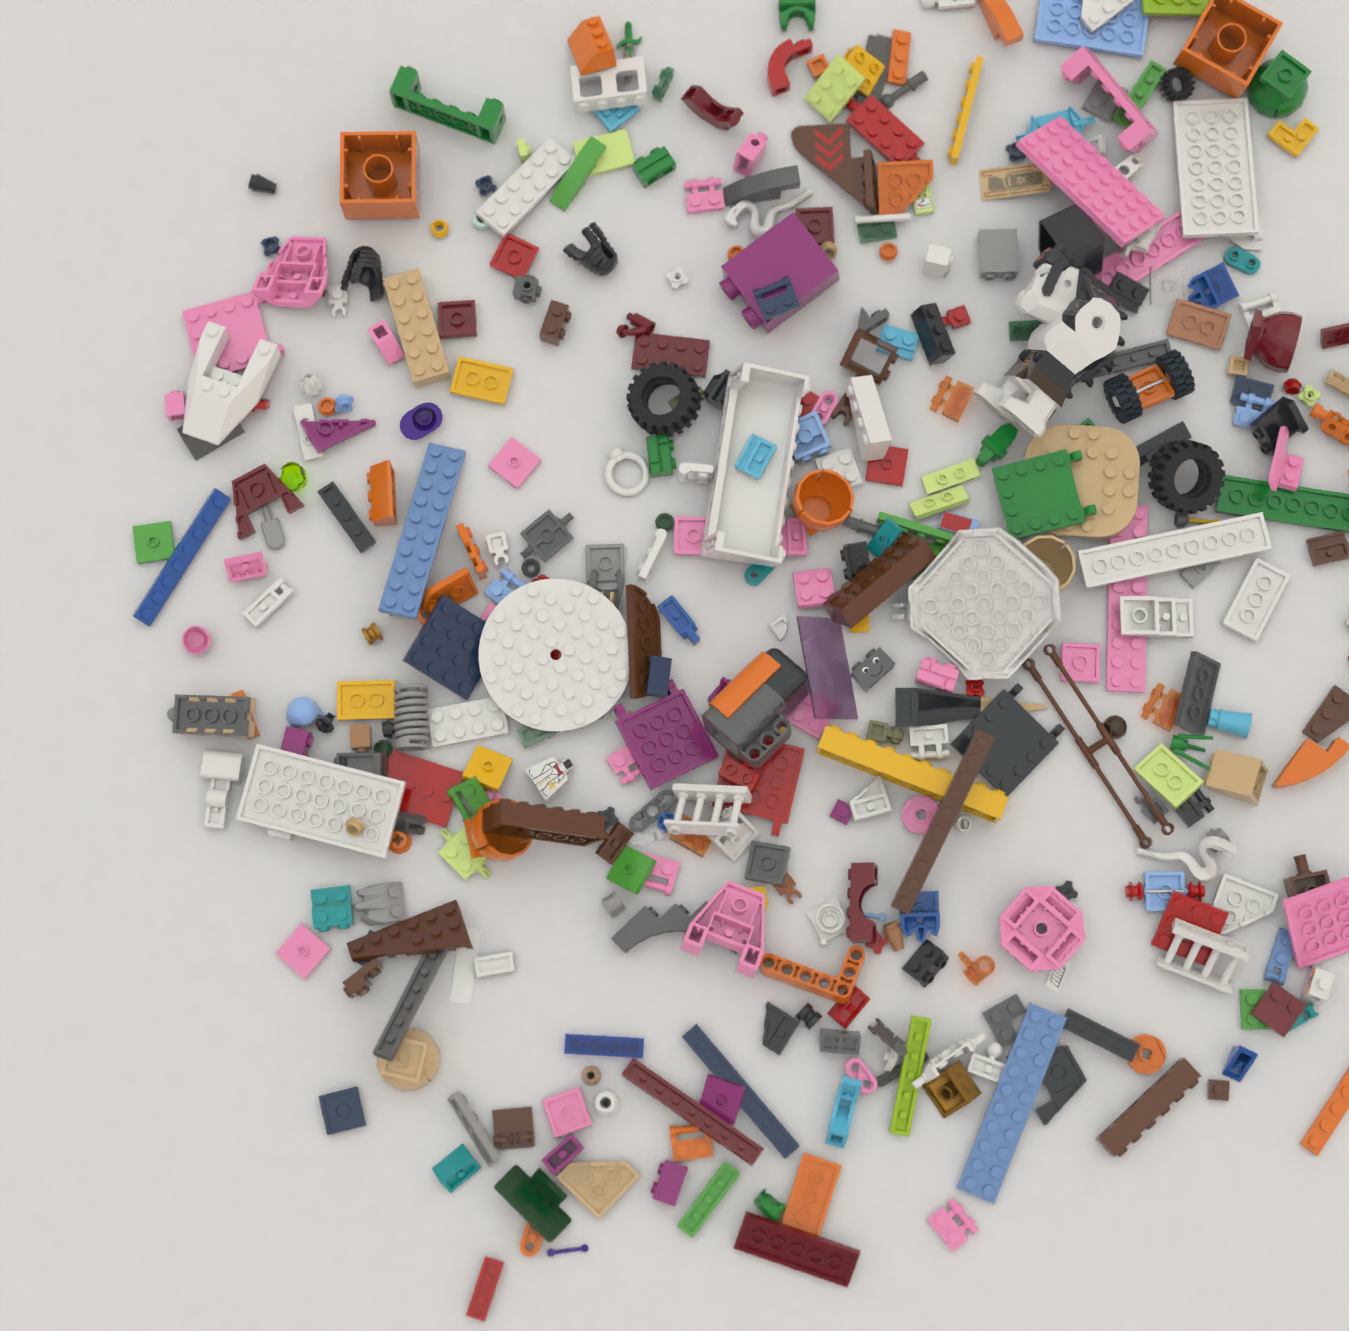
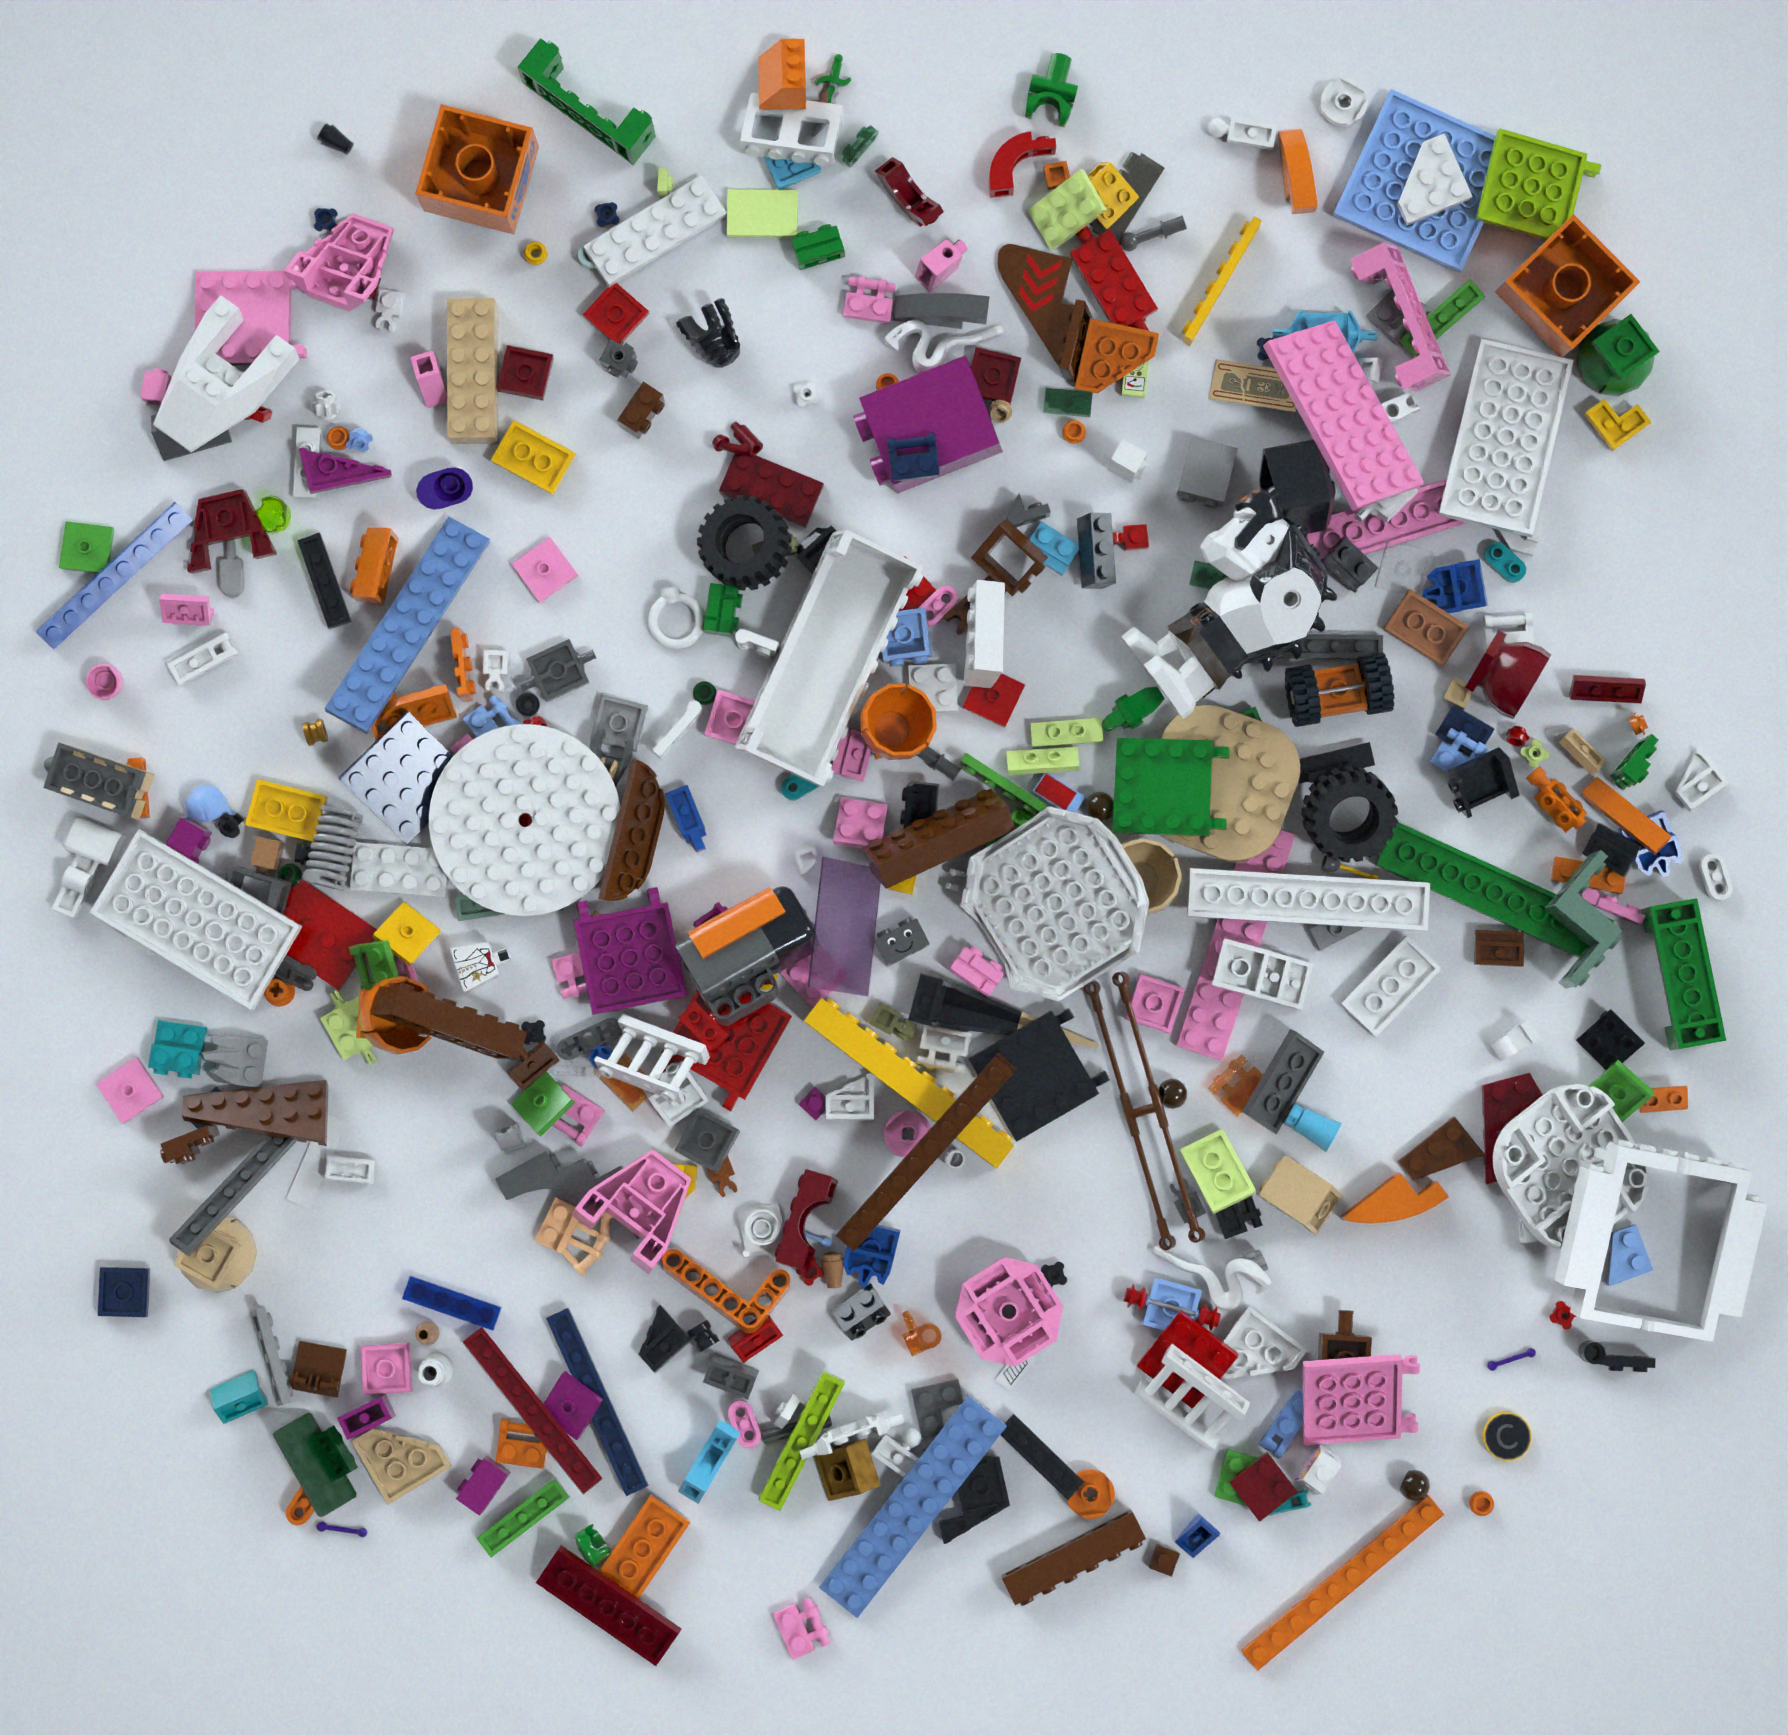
camera: 15 degrees right, 5 degrees up
black hair [340,246,384,302] -> none
tan plate [345,818,365,836] -> none
red plate [466,1256,504,1322] -> none
bright green slope [549,136,606,212] -> none
dark blue hinge [645,655,672,698] -> none
medium azure plate [735,433,777,480] -> none
white bar [854,213,911,224] -> none
teal plate [867,518,904,557] -> none
dark grey plate [868,1018,908,1058] -> none
orange plate [886,29,912,87] -> none
clear orange plate [929,376,974,423] -> none
red plate [965,680,985,697] -> none
black tyre [1159,67,1196,102] -> none
green plant [1170,733,1214,770] -> none
bright pink plate [1269,426,1304,492] -> none
none -> light nougat plate [535,1197,613,1276]
none -> dark brown piece [1085,792,1114,822]

